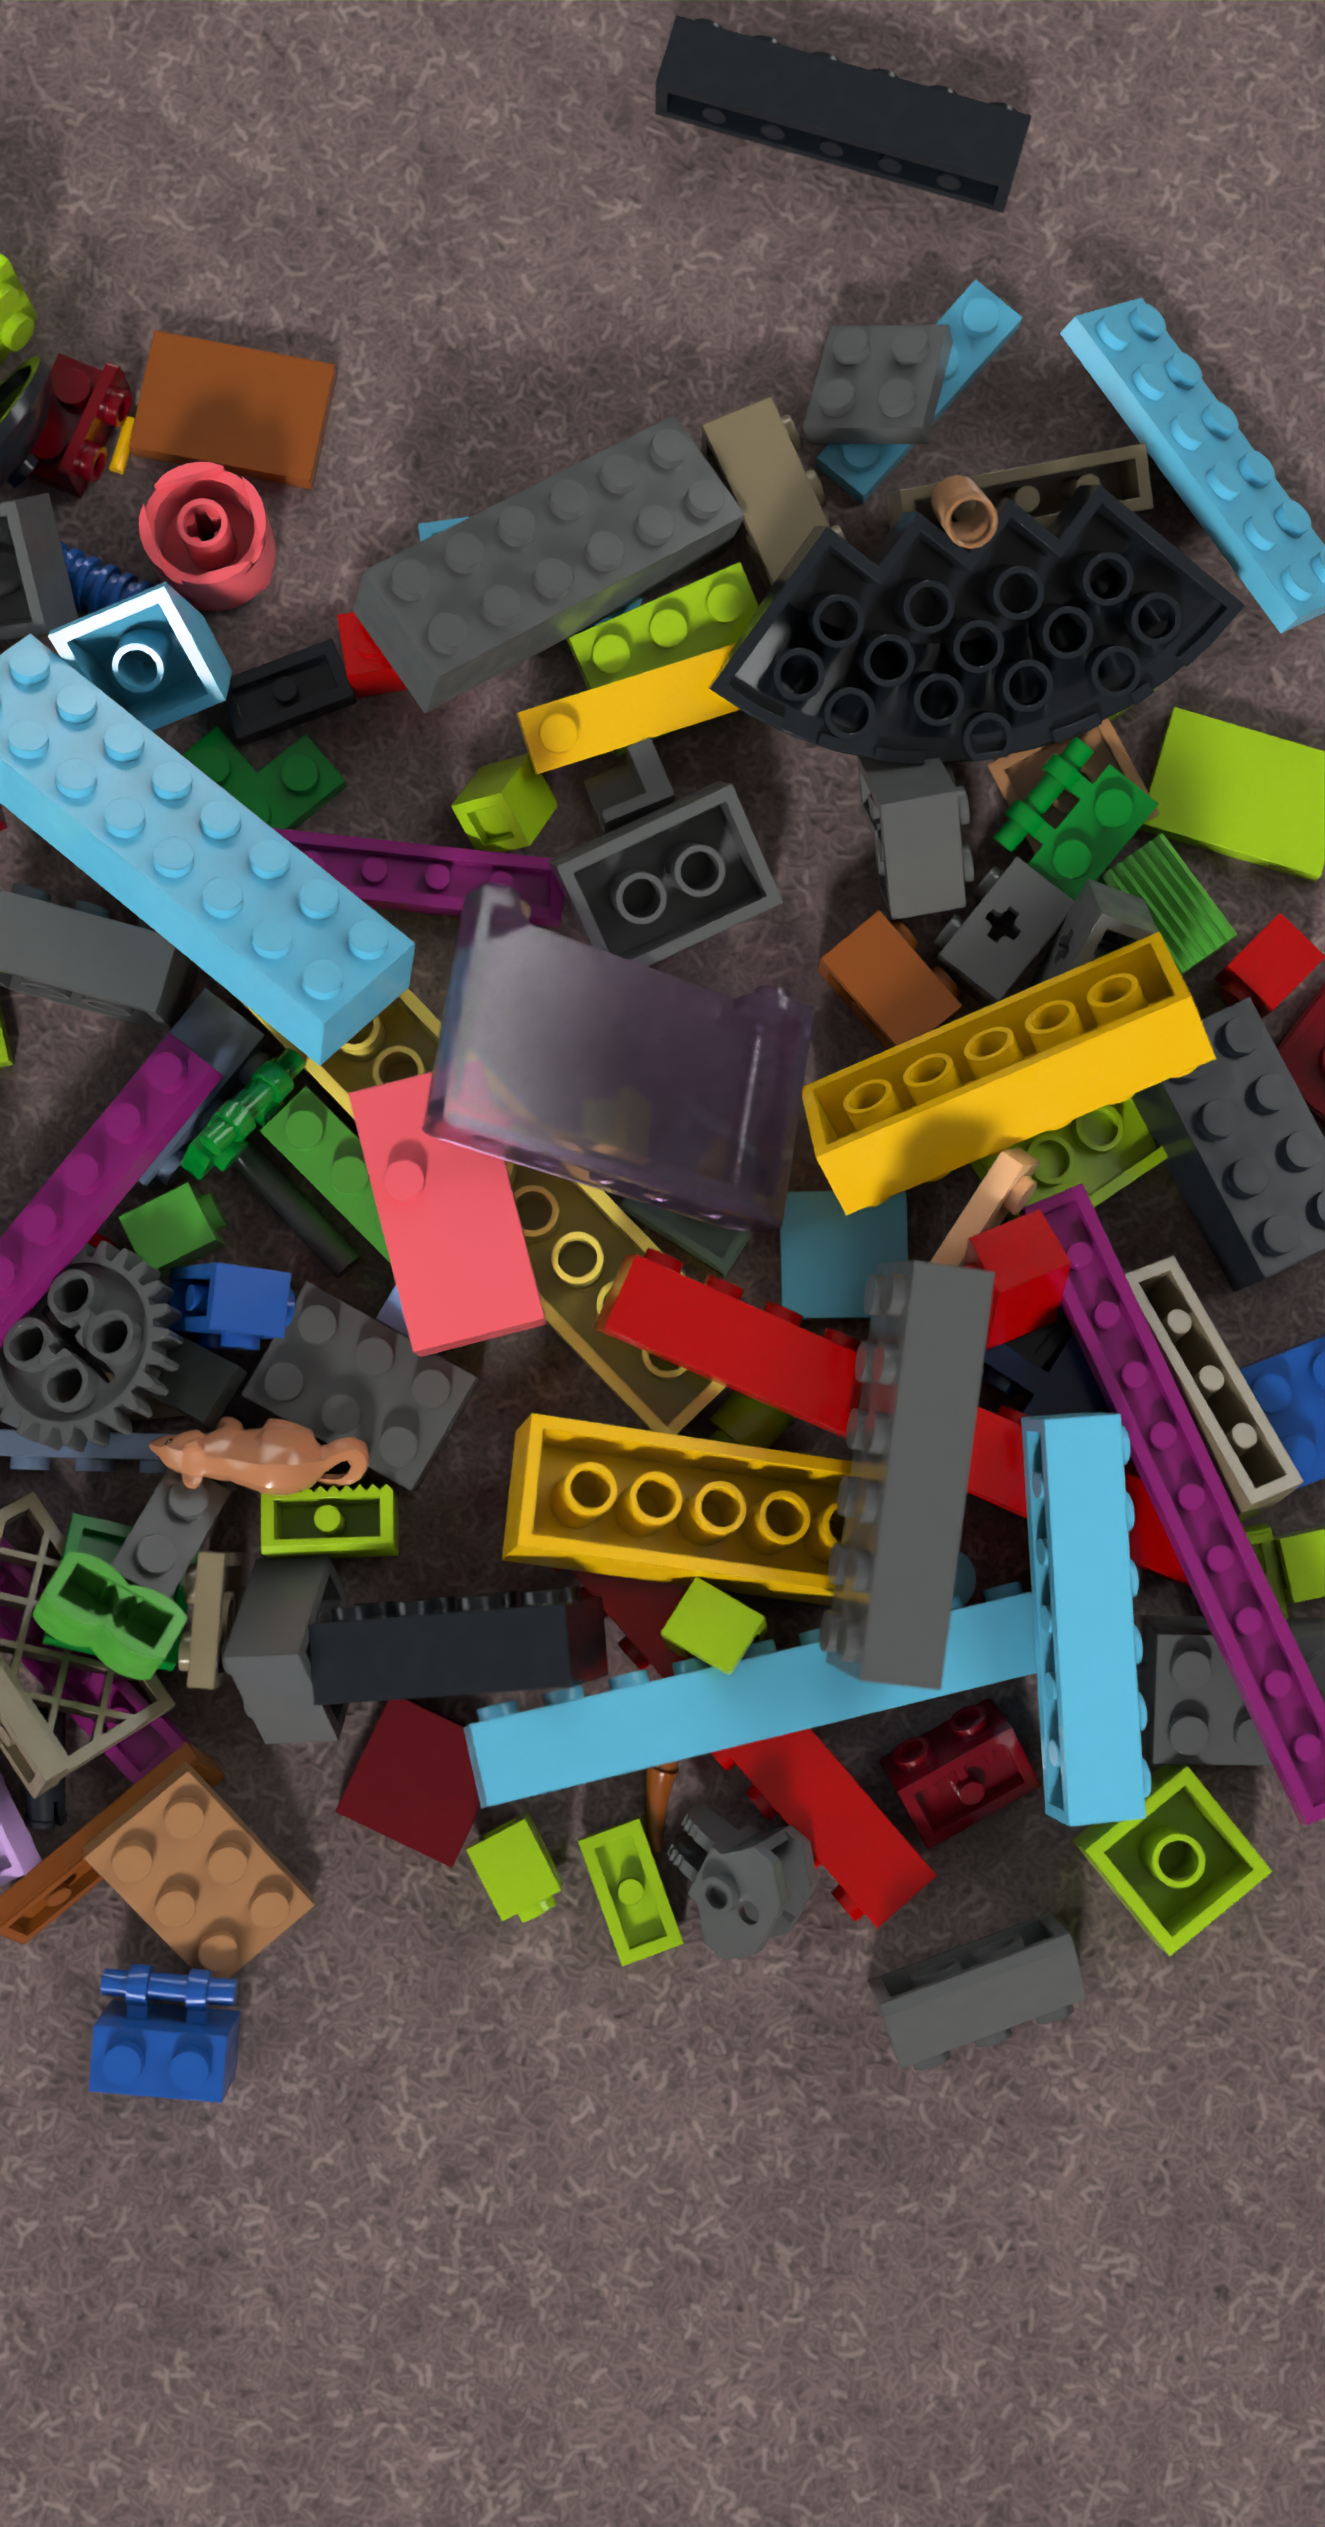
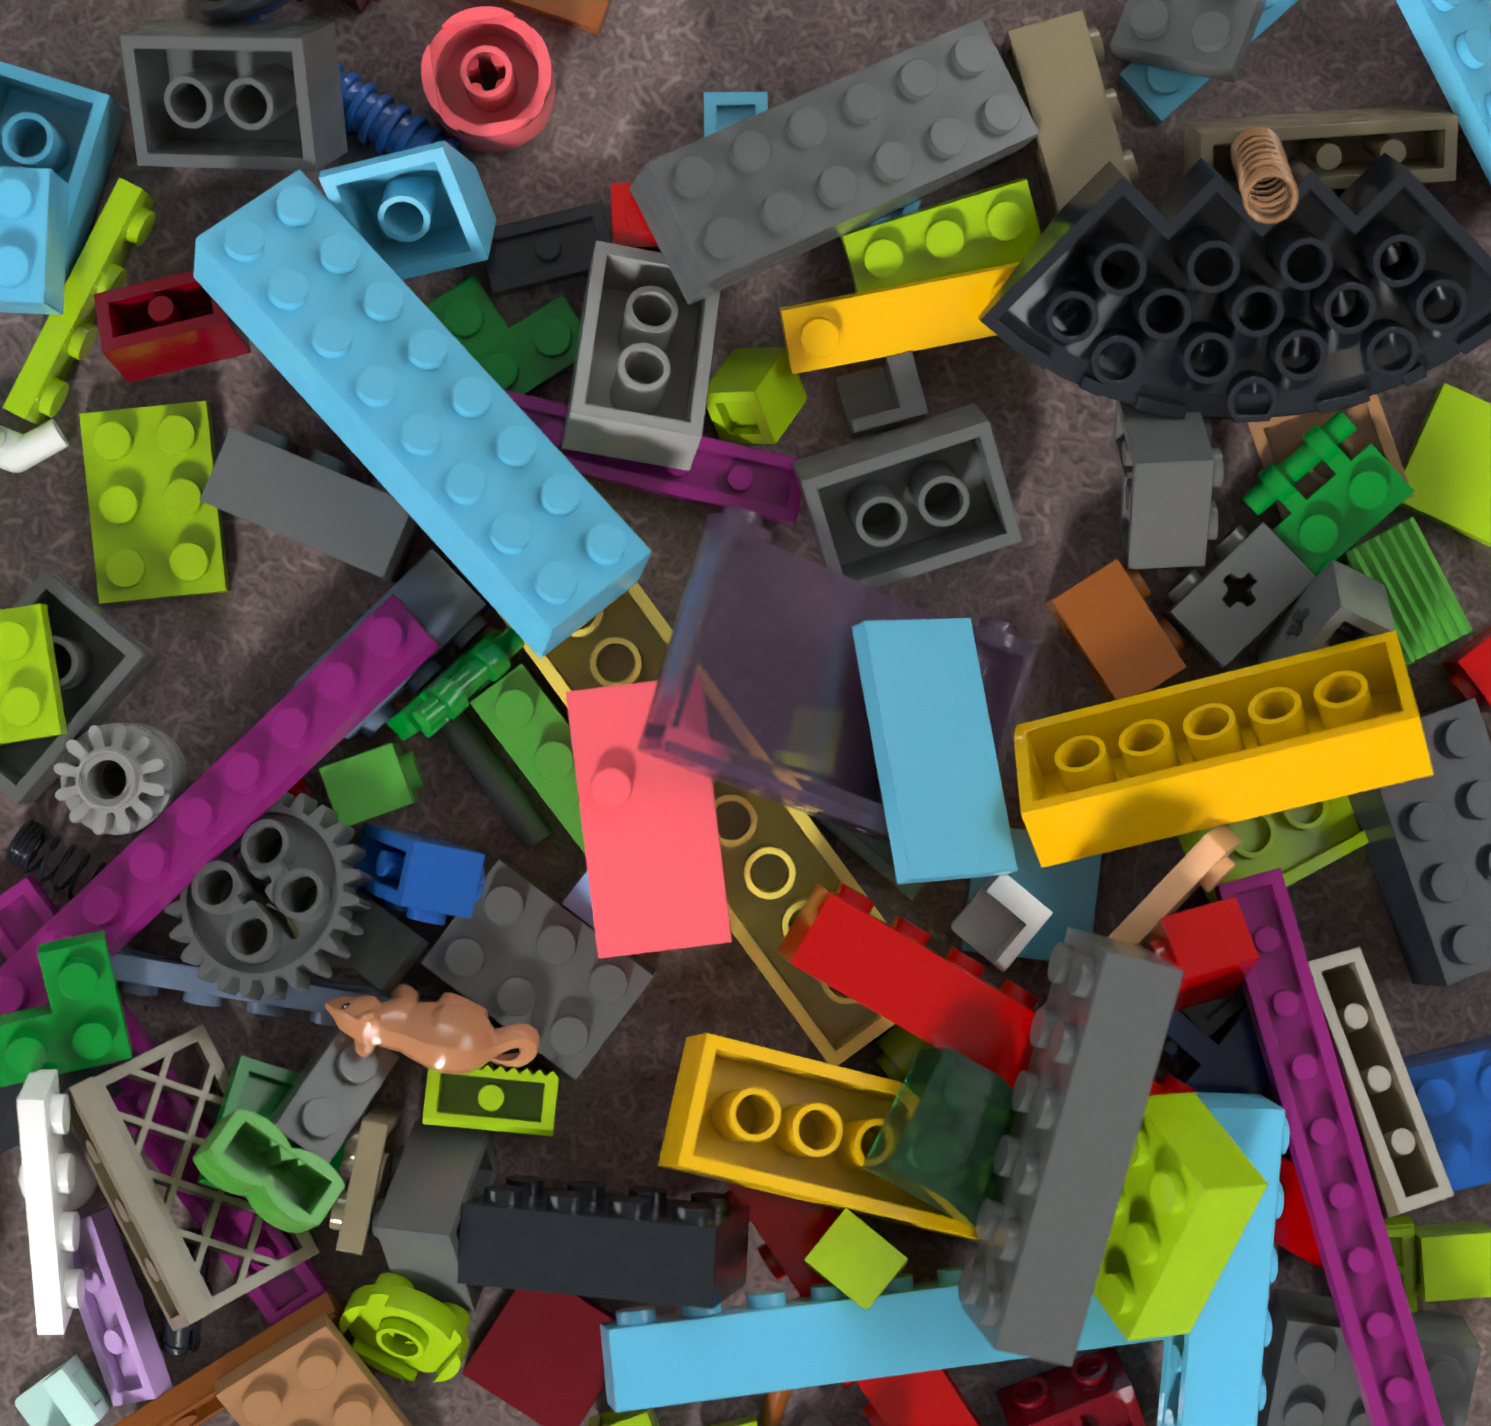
camera: 10 degrees right, 5 degrees up
none -> lime plate [339,1273,471,1382]
none -> light grey brick [562,241,720,471]
none -> medium azure tile [852,618,1018,884]
none -> clear green slope [862,1046,1016,1229]
none -> white panel [951,874,1053,972]
none -> lime brick [1093,1093,1268,1341]

